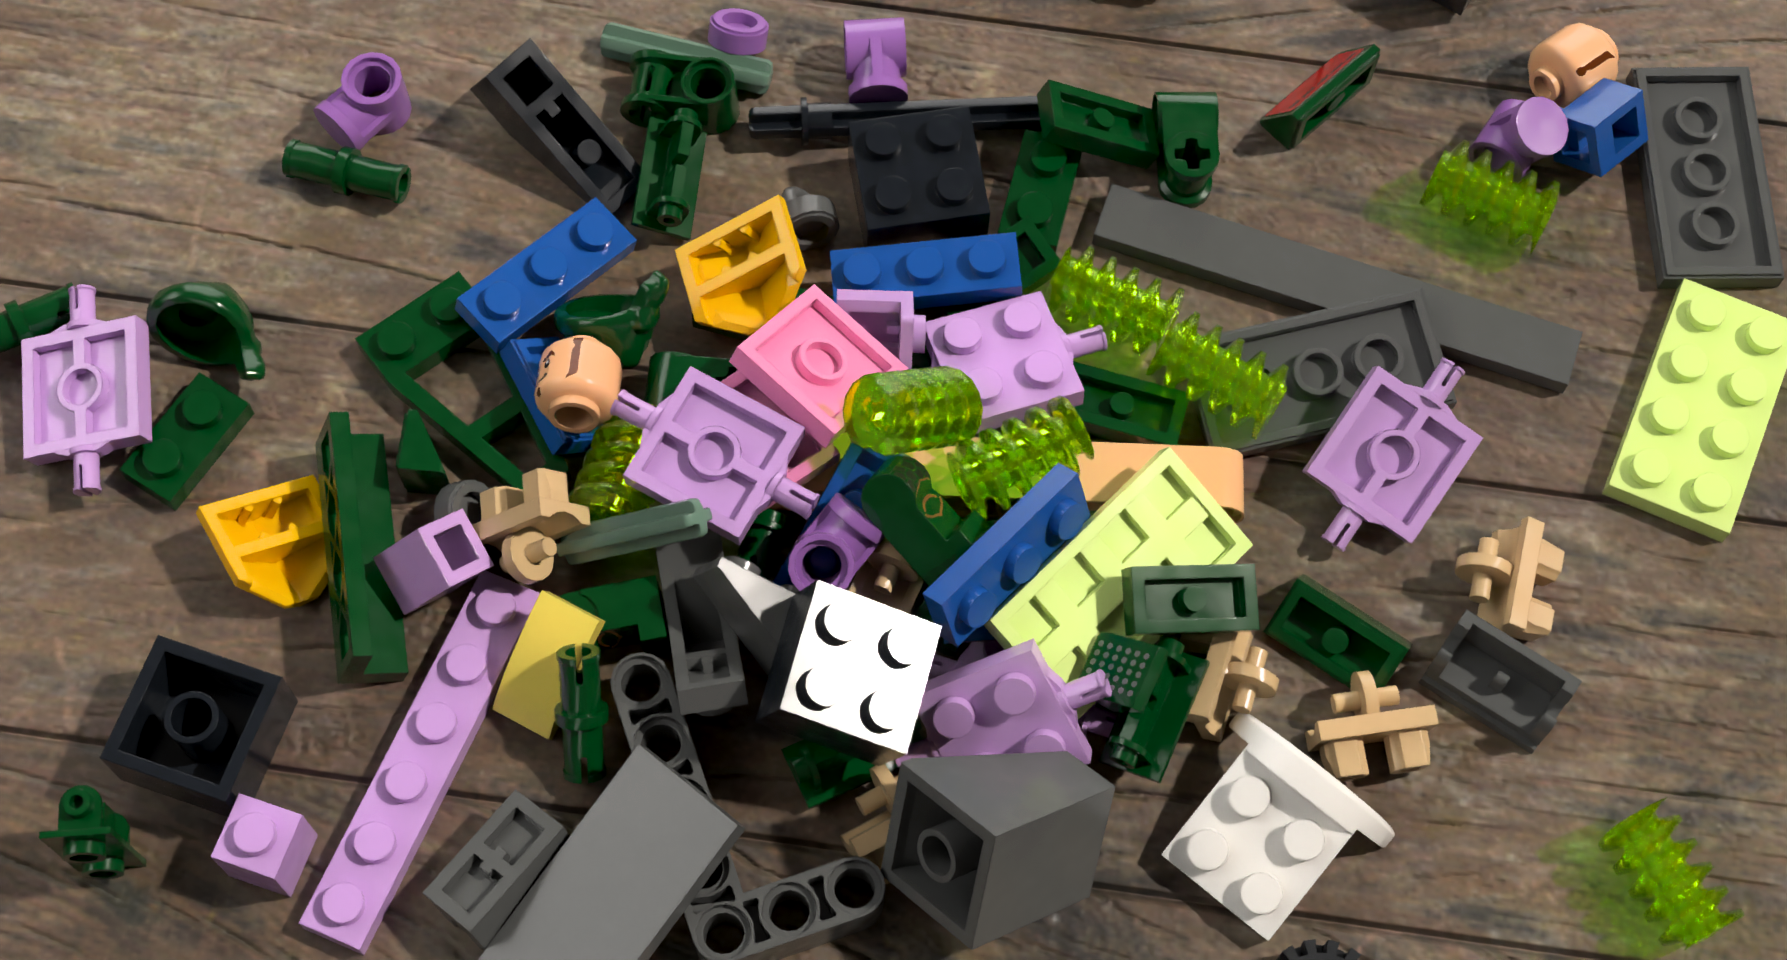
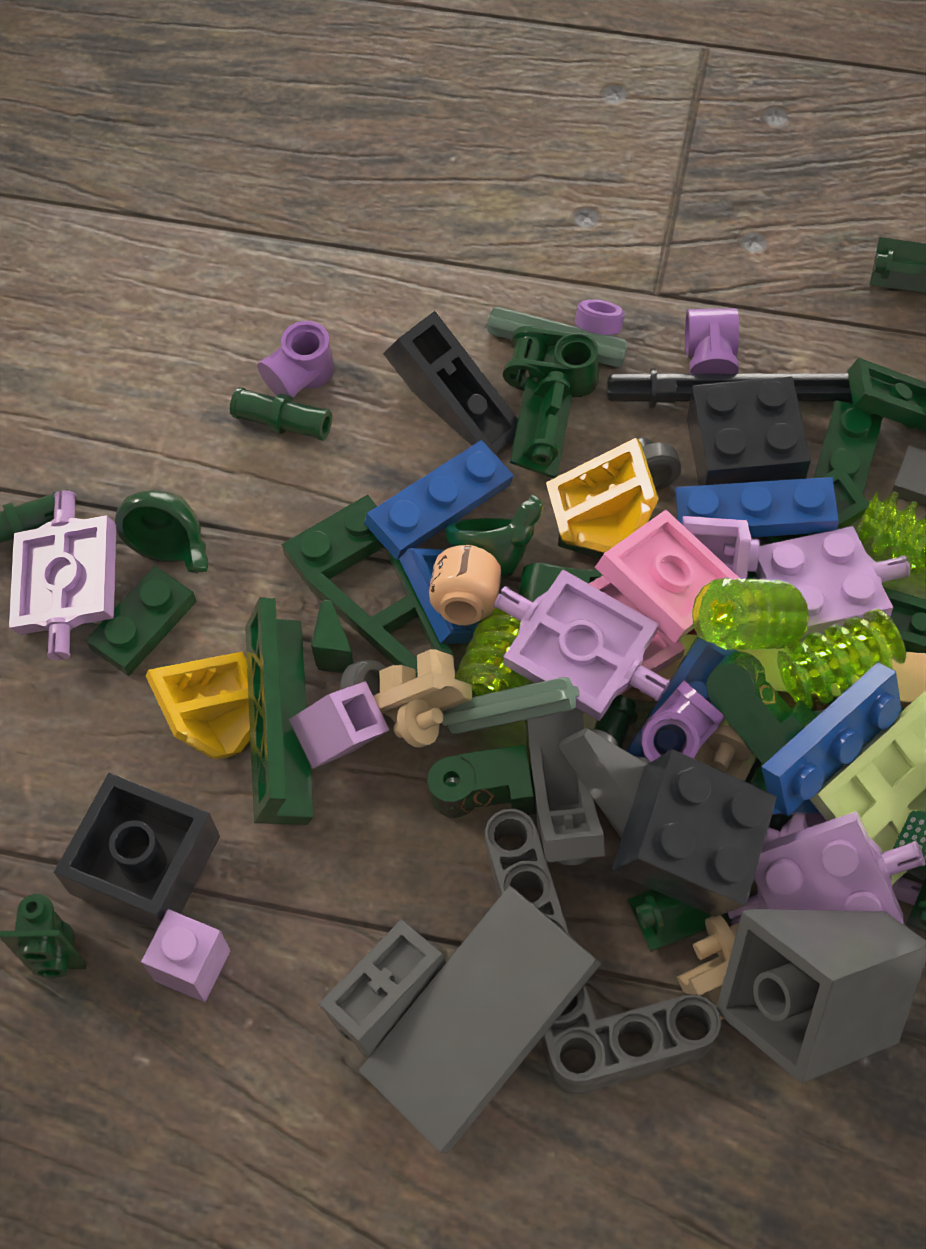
camera: 10 degrees right, 5 degrees down
lavender plate [299,571,540,955] -> none
light yellow slope [492,590,606,740] -> none
dark green pin [554,643,609,784] -> none

